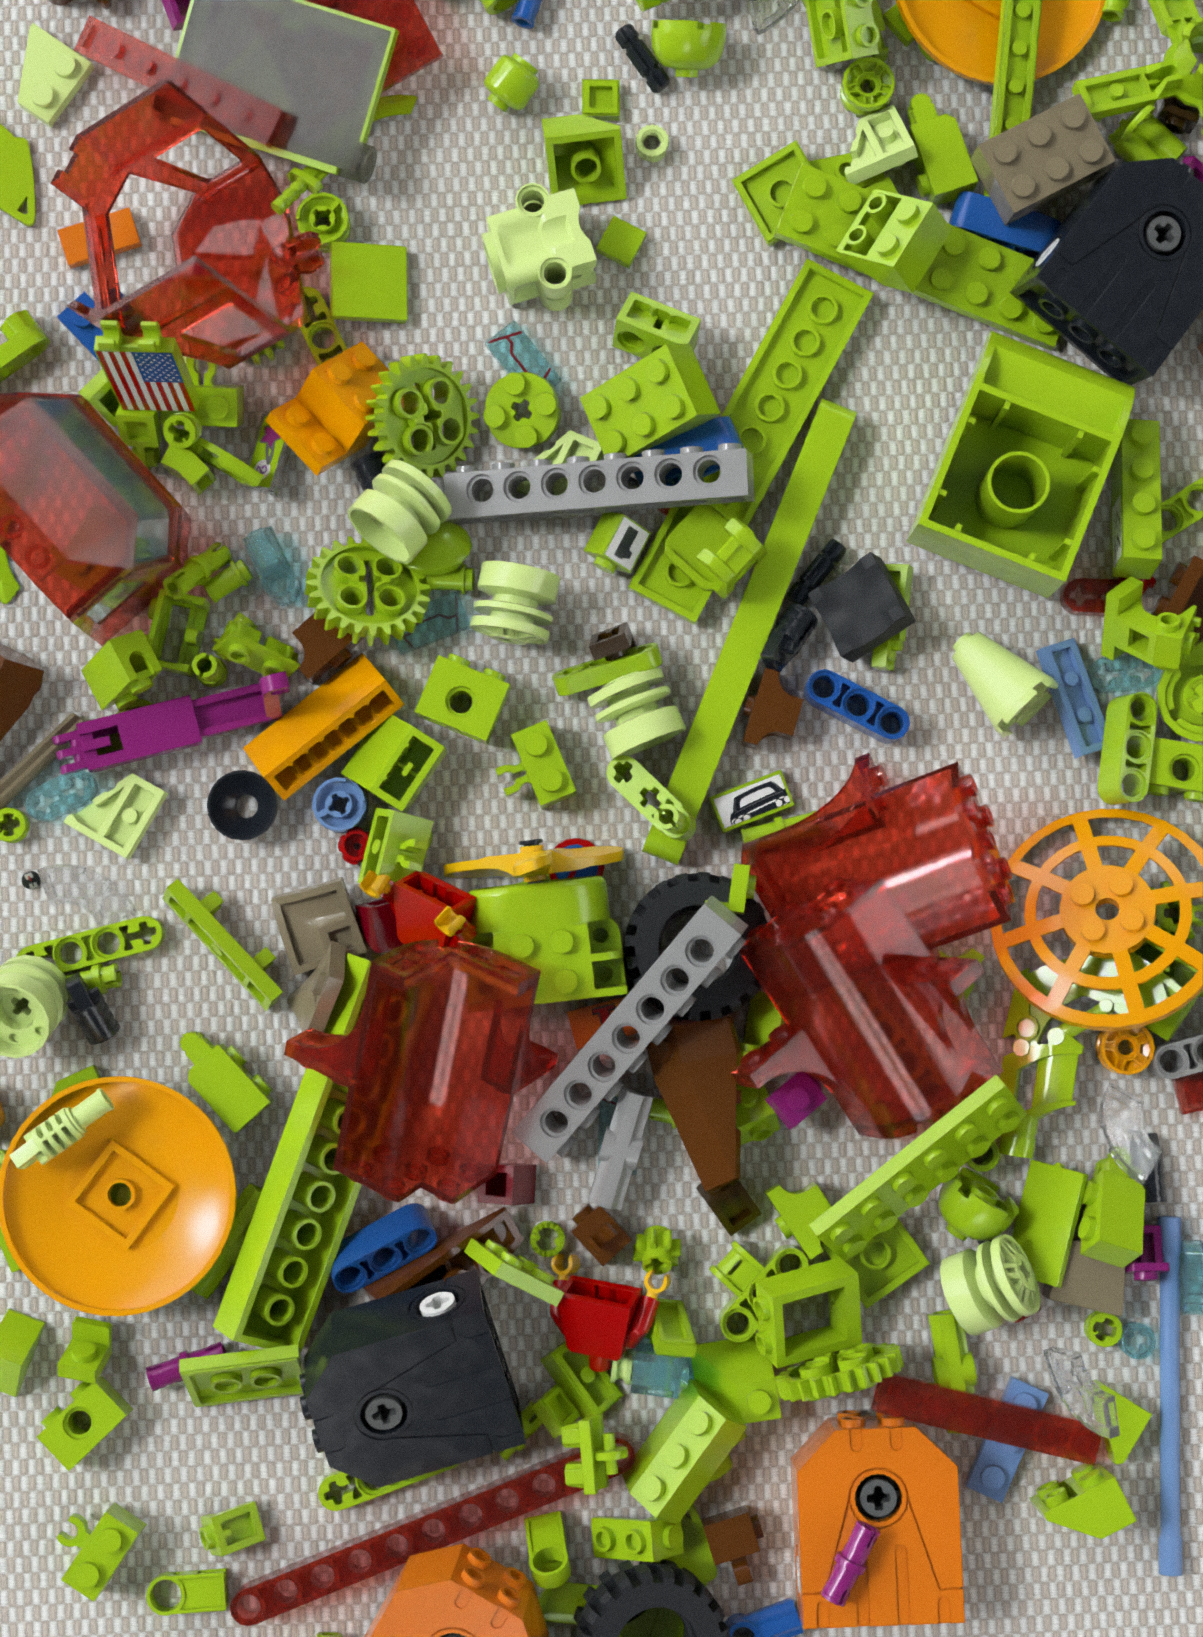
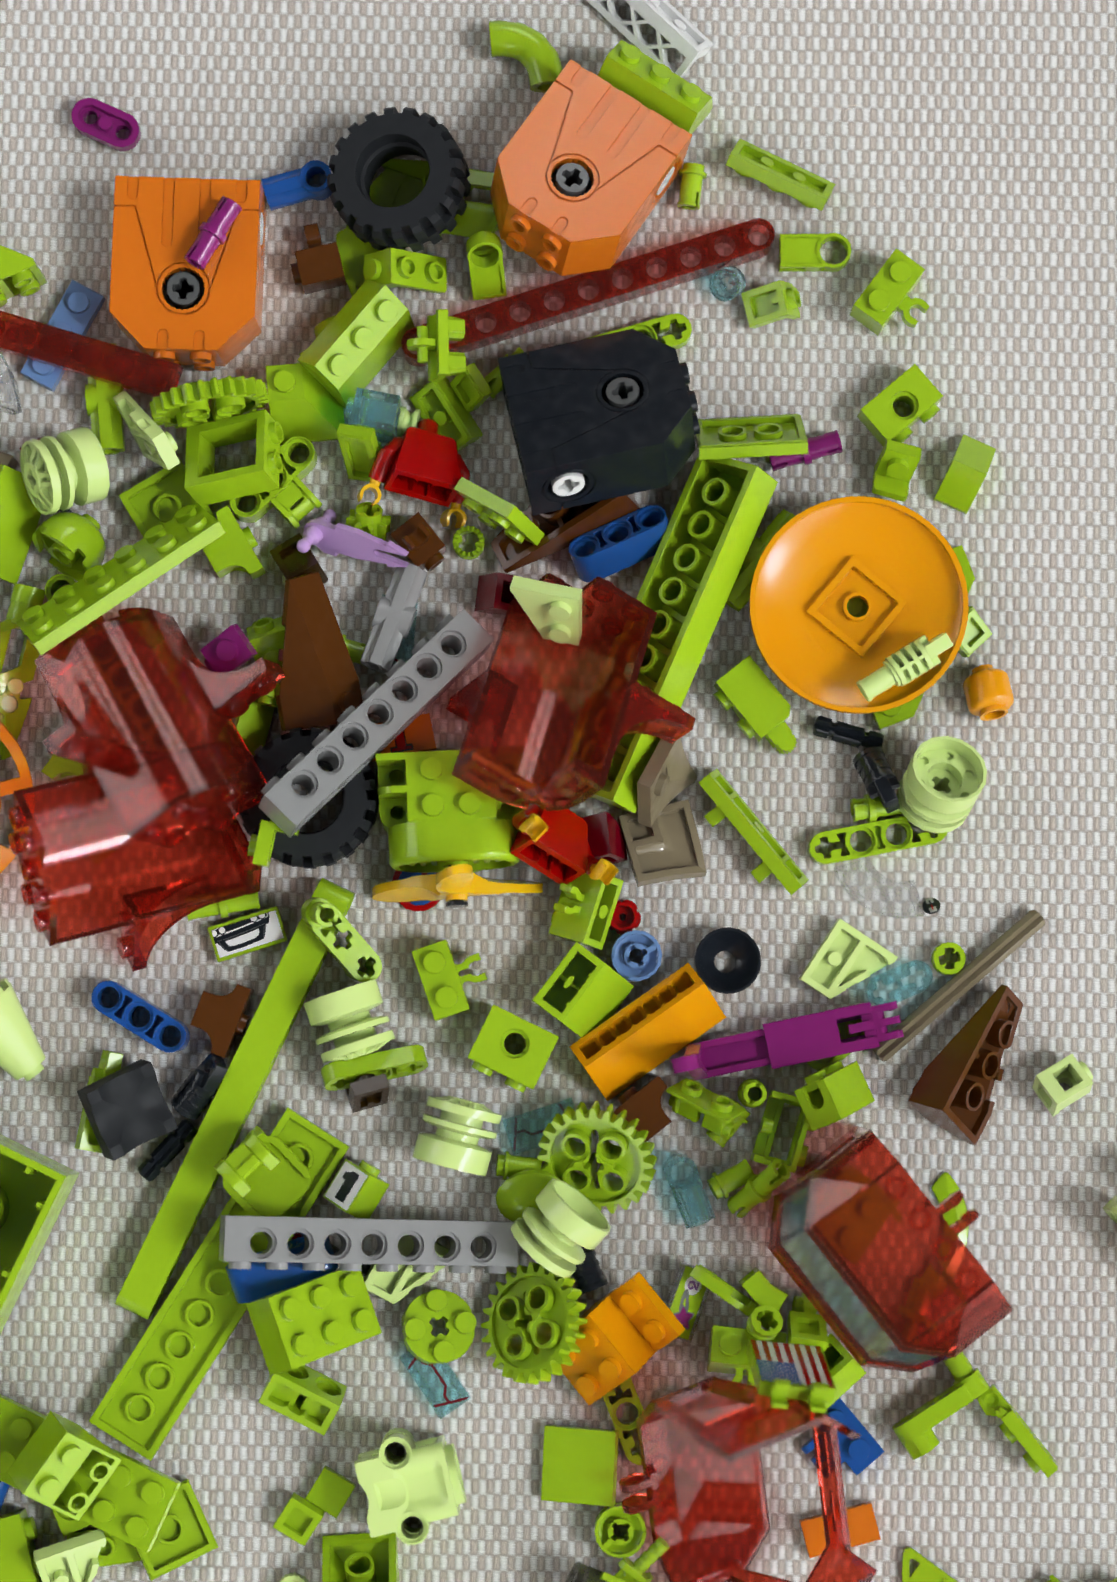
camera: 175 degrees left, 0 degrees up
none -> yellowish green wing [113,390,180,470]
none -> lime plate [273,1493,325,1546]
none -> lavender piece [296,509,409,567]
none -> yellowish green wing [510,576,582,646]
none -> clear light blue bush [709,266,746,302]
none -> black axle [813,716,884,749]

